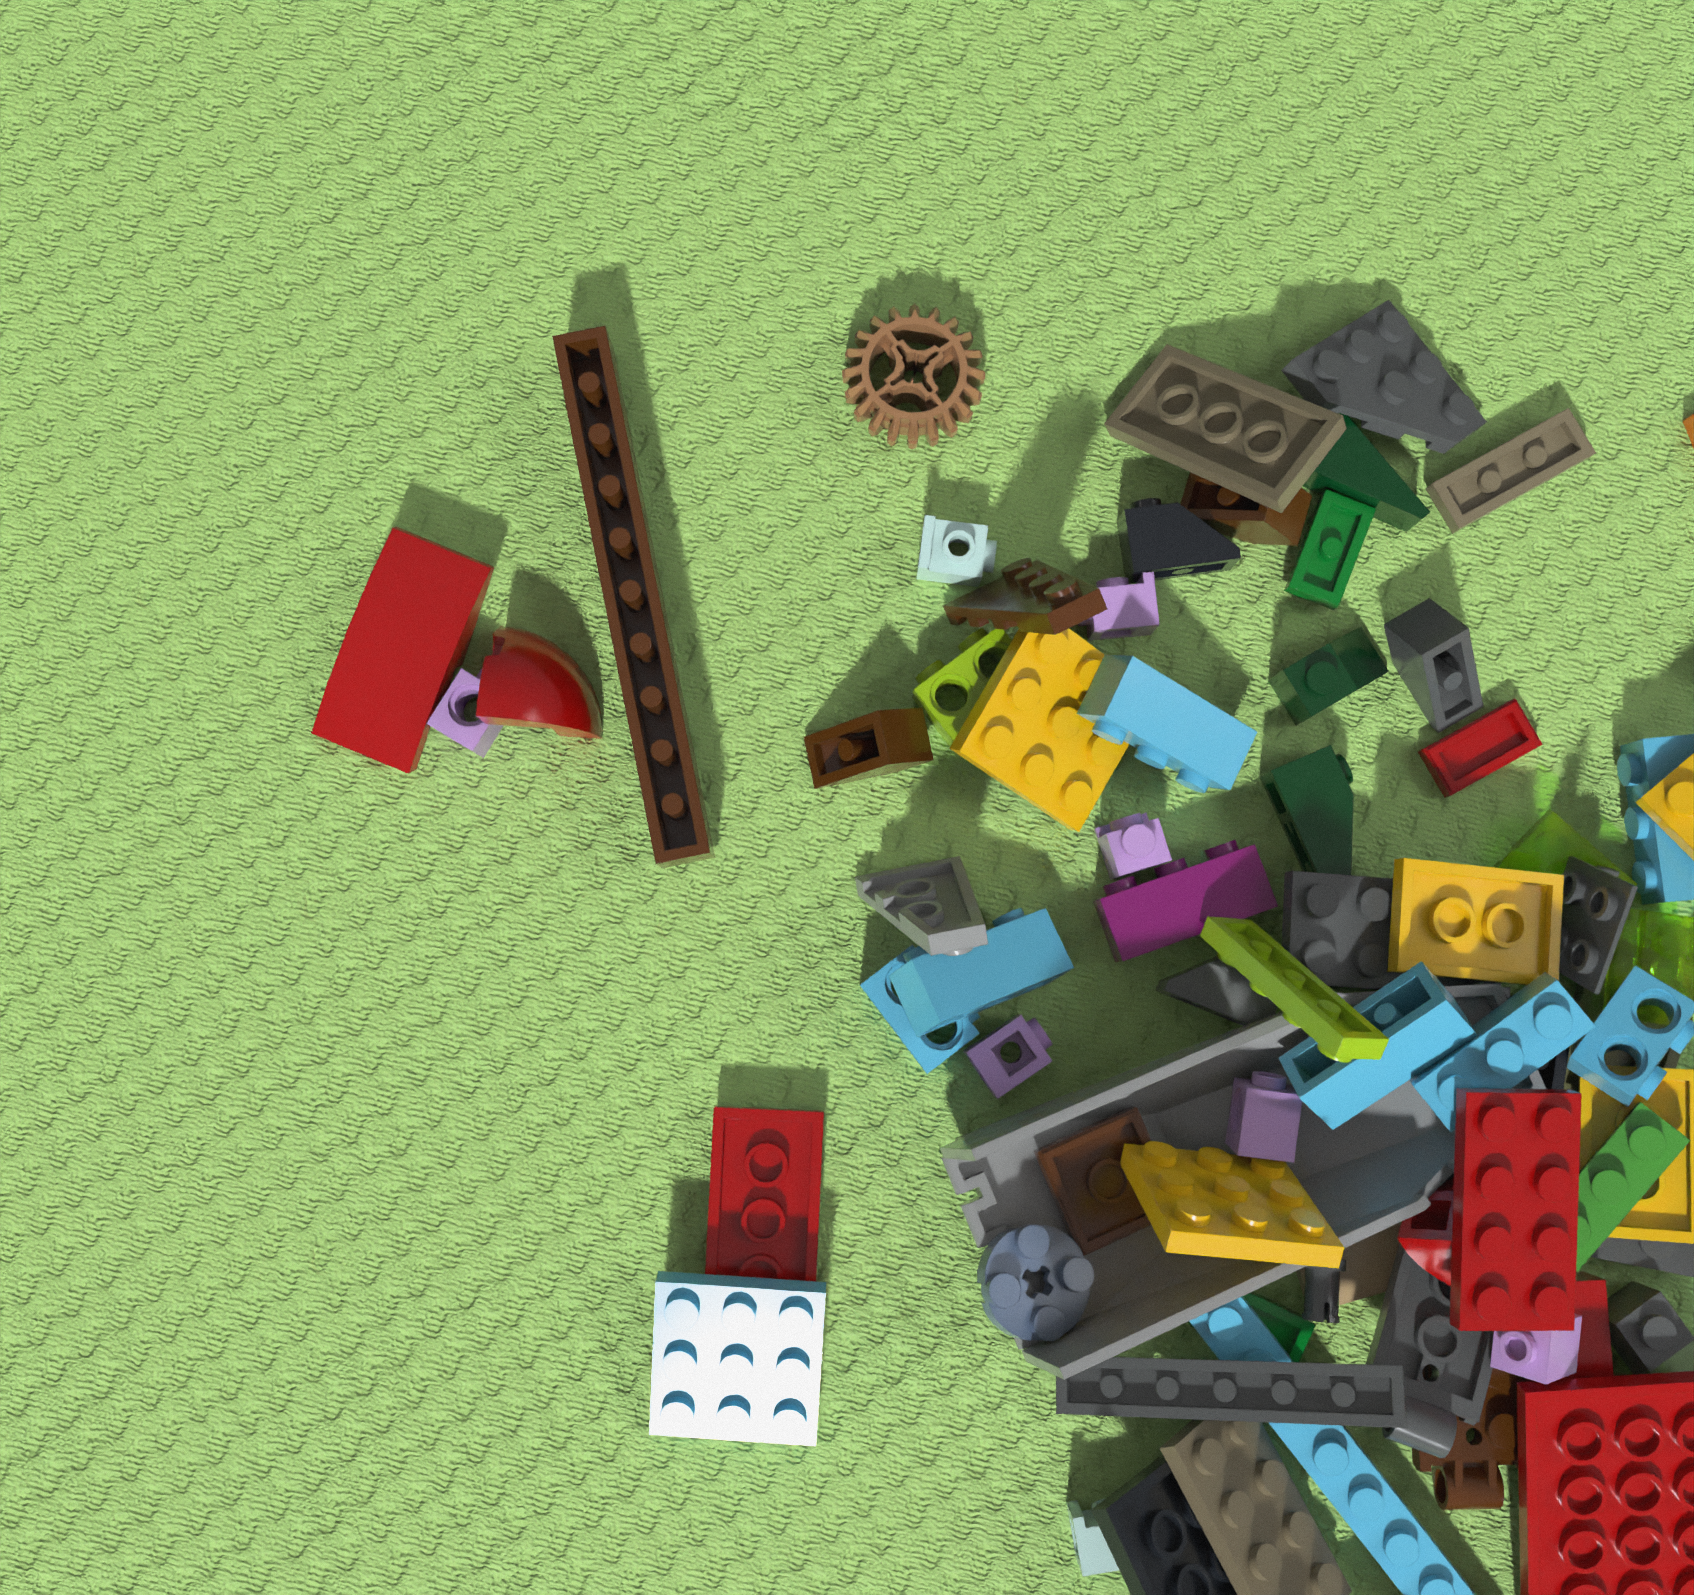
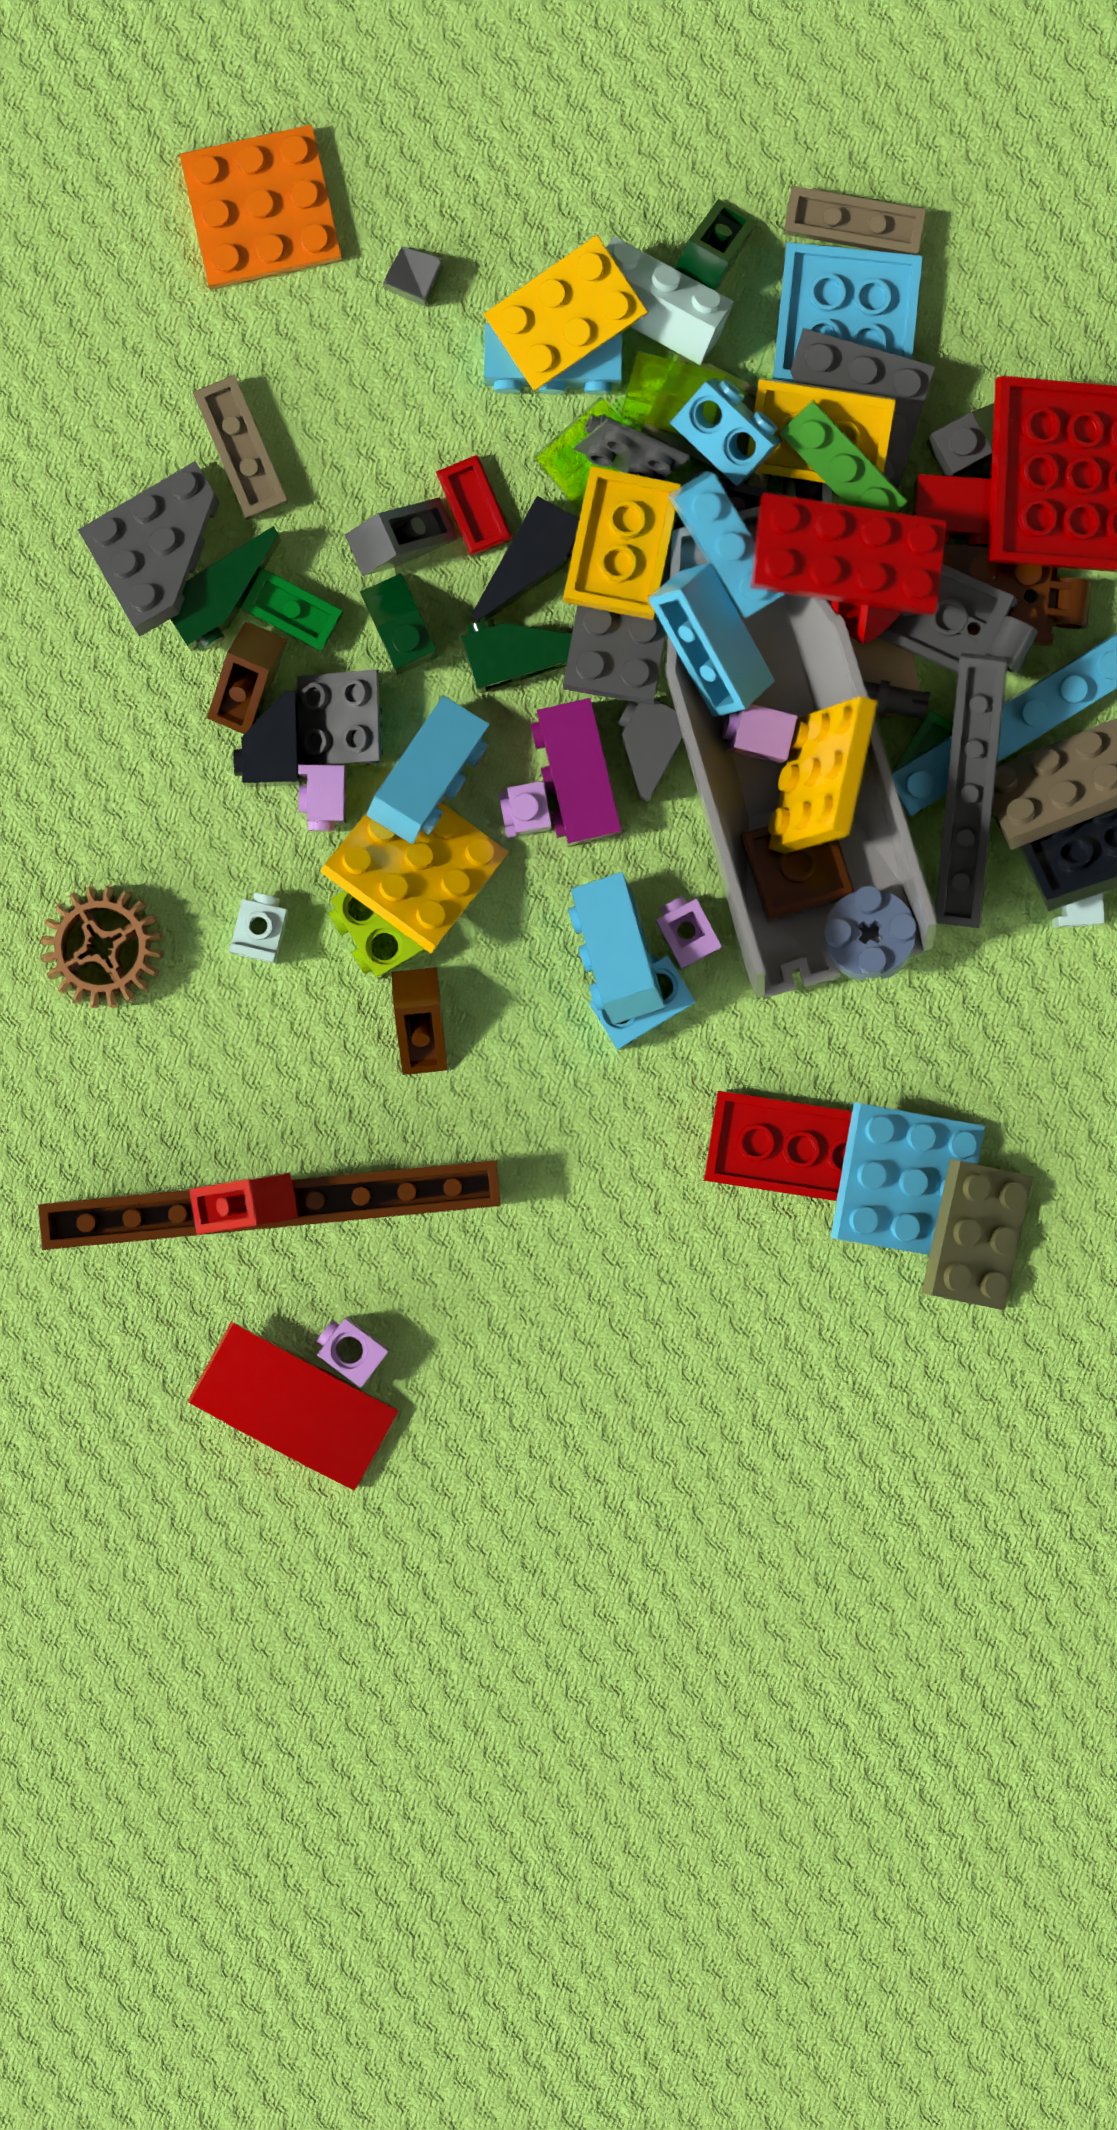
camera: 85 degrees left, 5 degrees up
red brick [476,626,602,739] -> none
light grey wing [855,856,988,956] -> none
reddish brown wing [943,558,1108,635] -> none
dark tan plate [1104,344,1347,513] -> none
lime plate [1200,916,1389,1063] -> none
lavender brick [1490,1314,1582,1385] -> none
none -> red slope [189,1172,298,1234]
none -> dark grey hinge [297,669,383,765]
none -> black slope [471,496,579,623]
none -> olive plate [921,1159,1033,1310]

